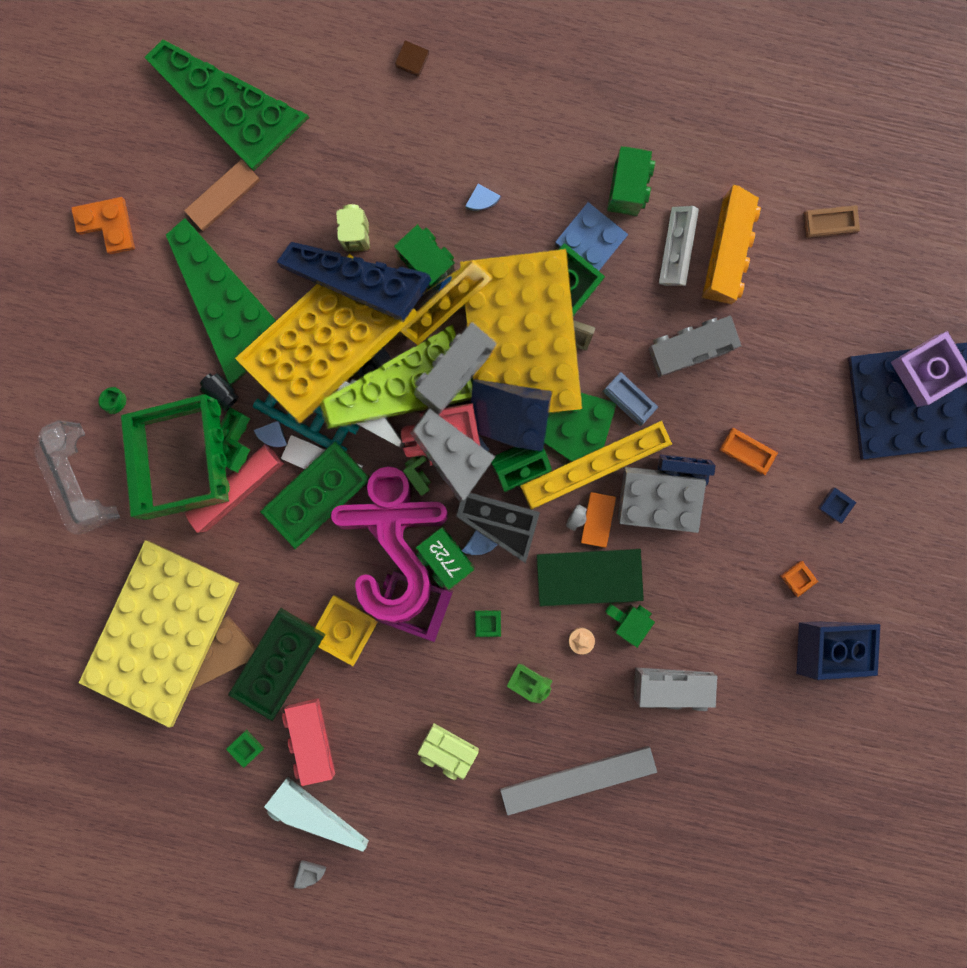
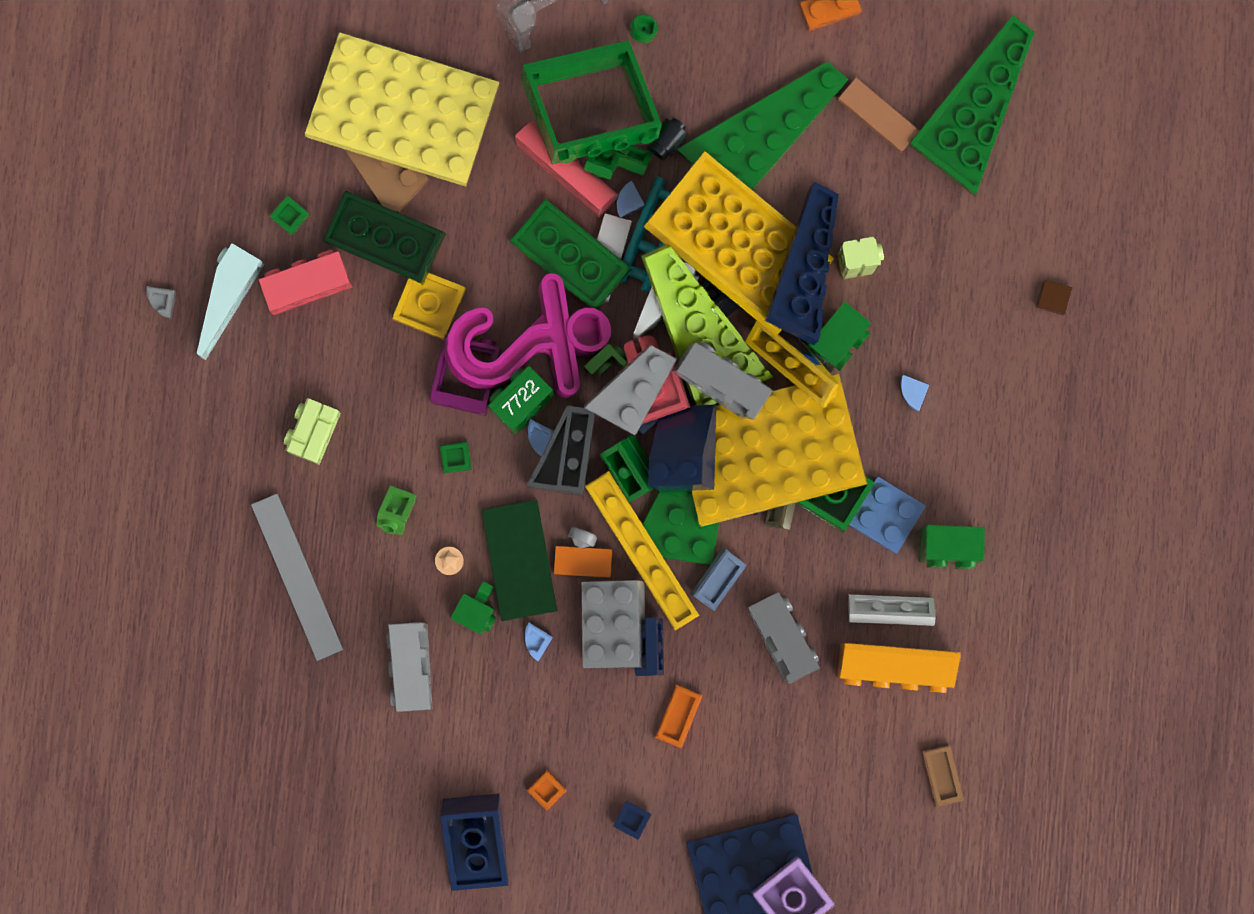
camera: 80 degrees right, 5 degrees down
none -> light blue tile [525,623,553,662]

